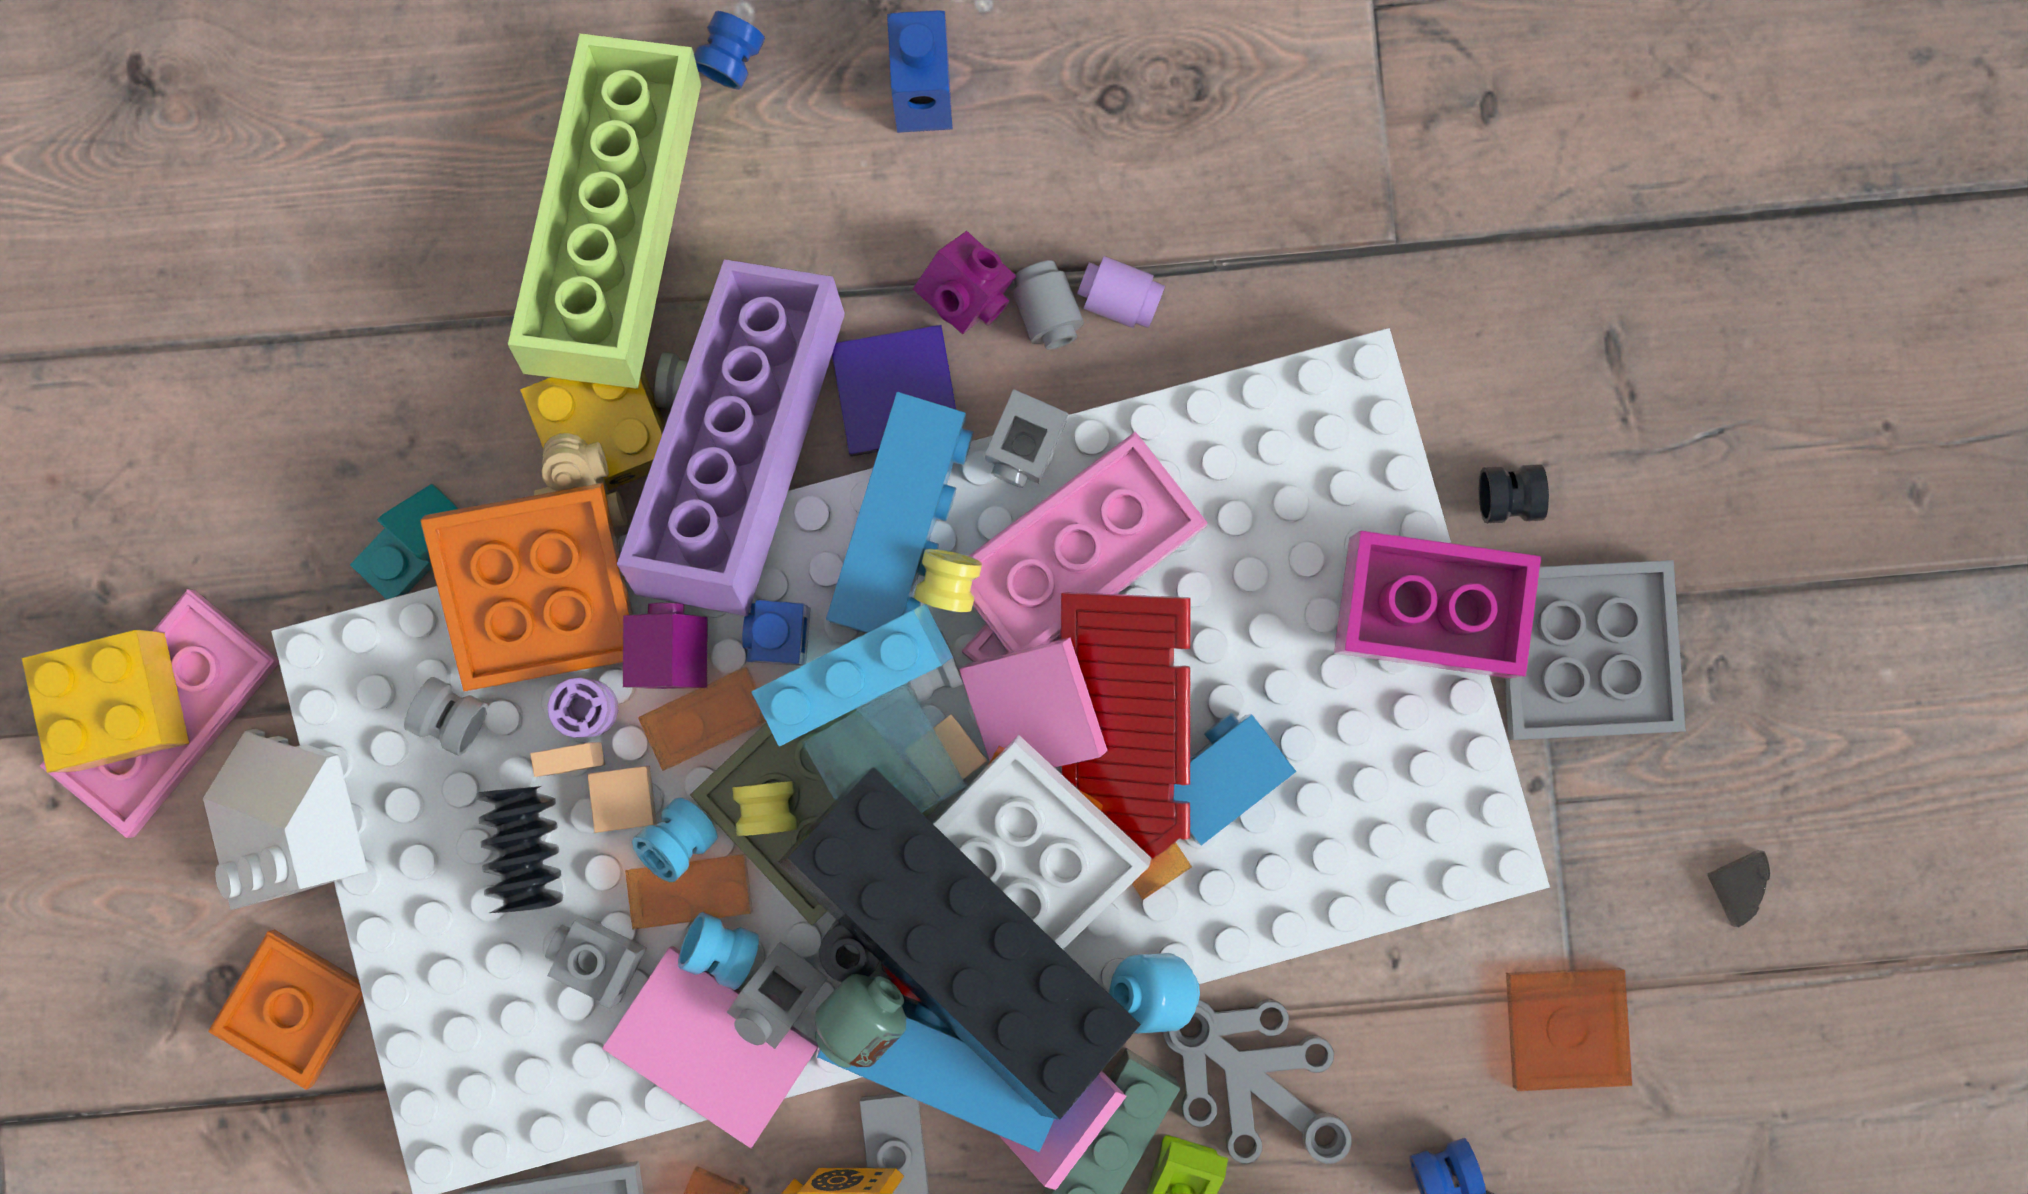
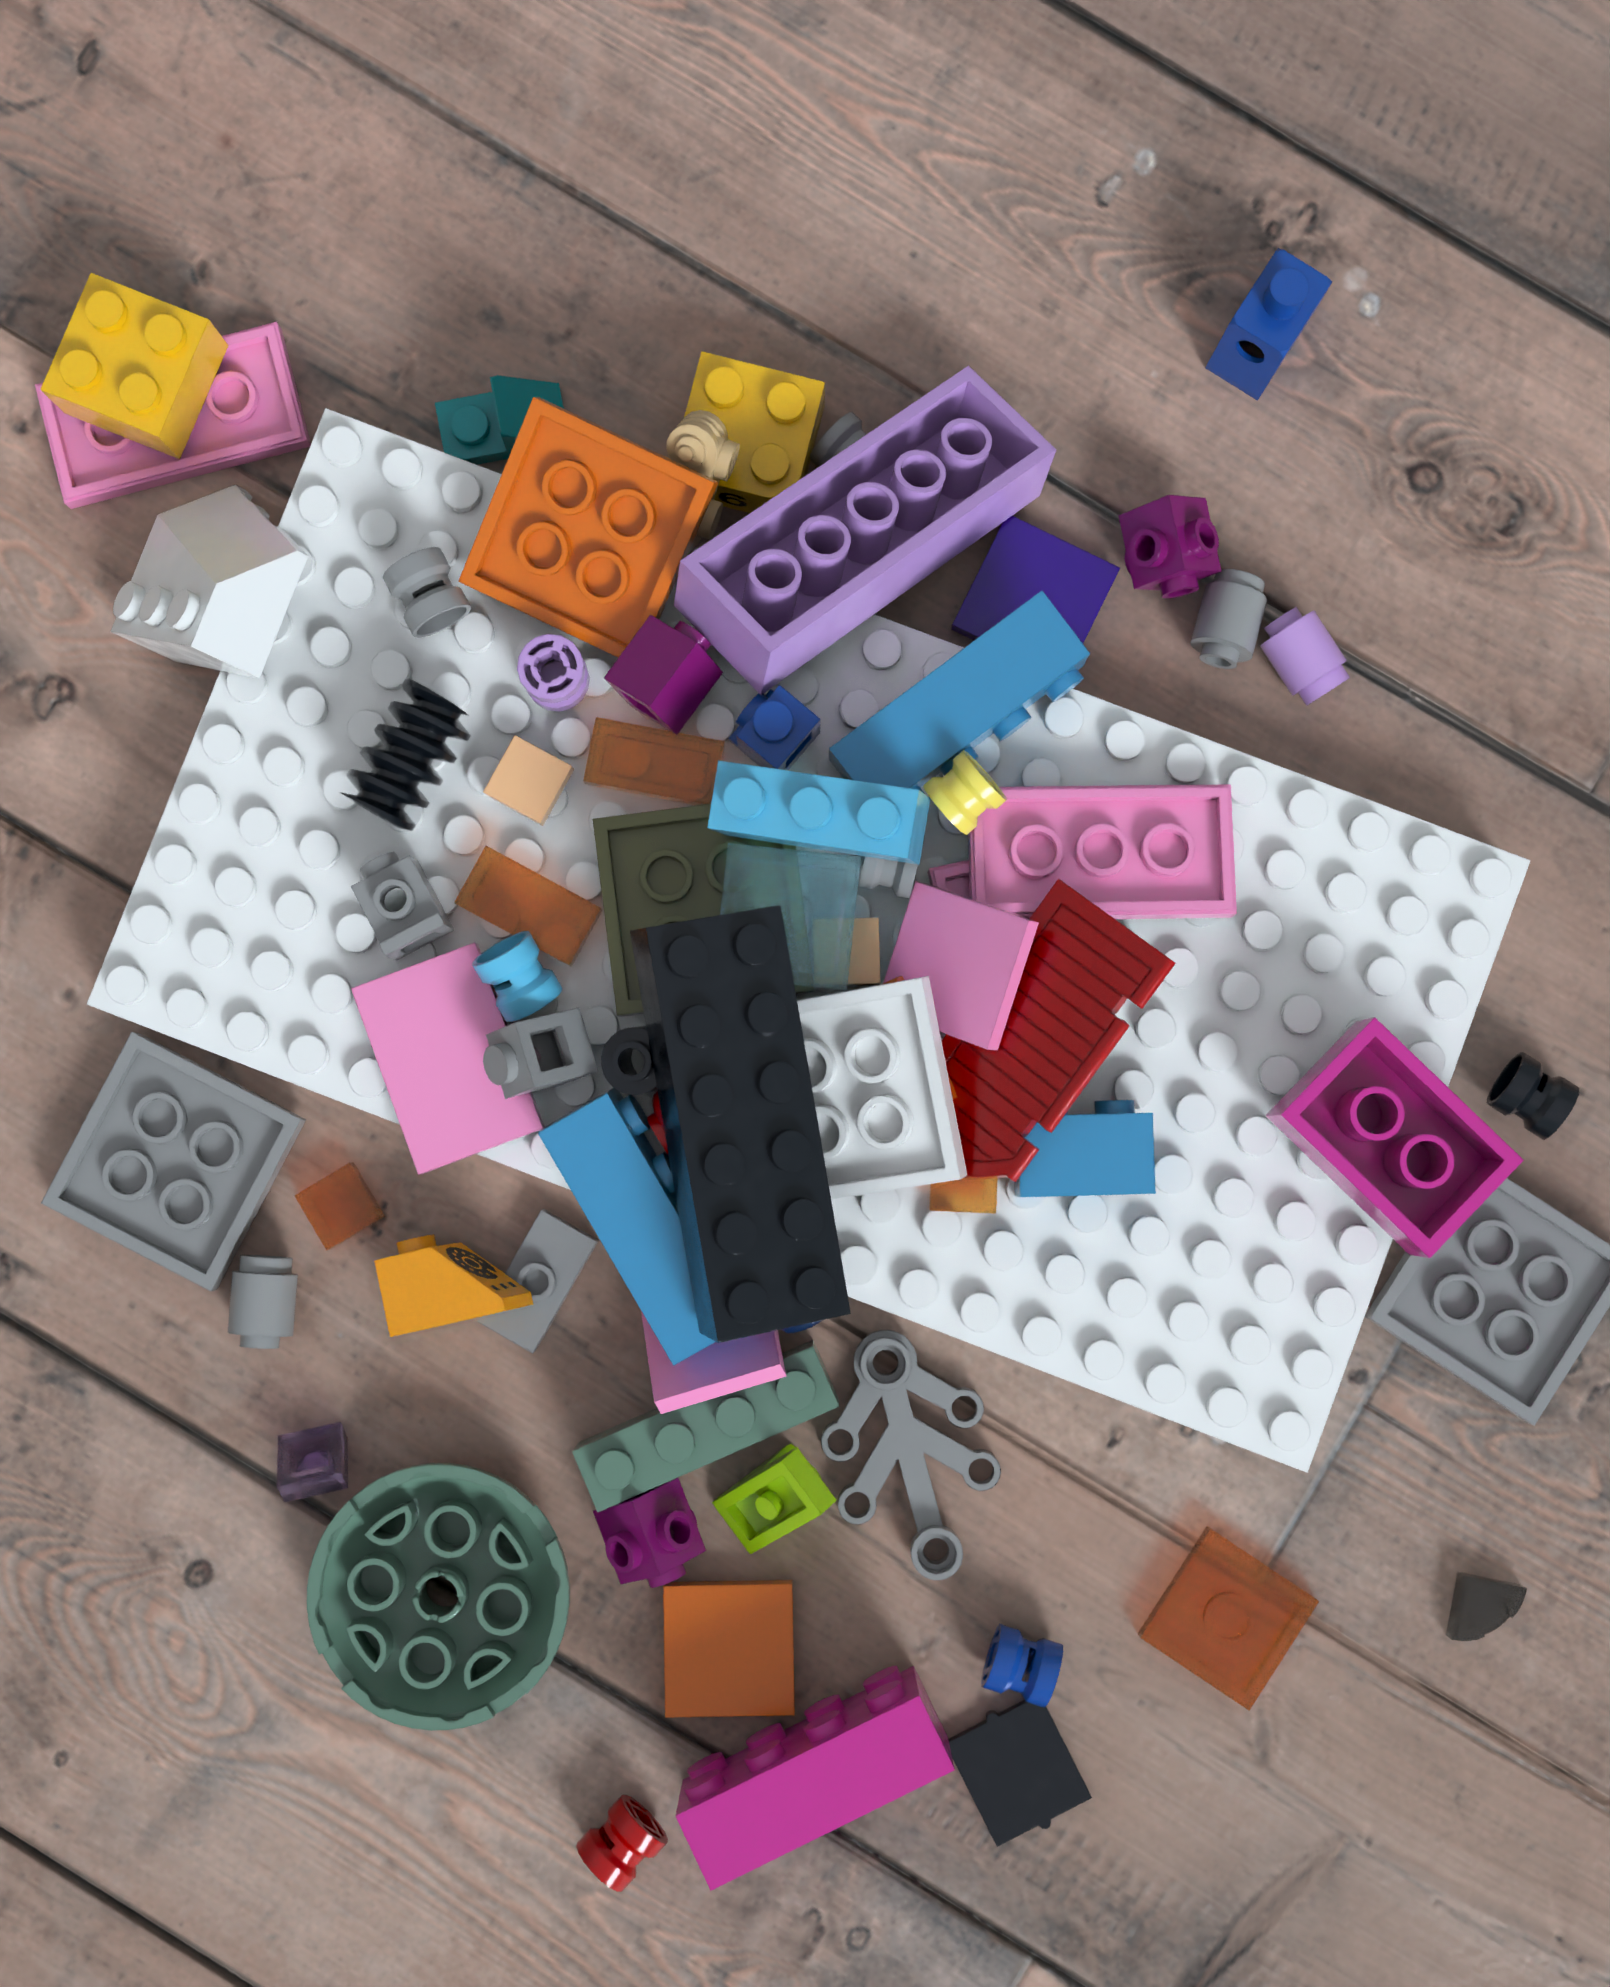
camera: 40 degrees right, 0 degrees up
orange tile [208,929,364,1090] -> none
yellowish green brick [508,33,701,389] -> none
light nougat tile [530,742,605,777] -> none
medium azure wheel [632,798,718,882] -> none
blue wheel [694,11,765,90] -> none
light yellow wheel [732,781,797,836] -> none
sand green head [815,974,906,1068] -> none
light grey brick [985,389,1068,488] -> none
medium azure head [1109,953,1200,1034] -> none

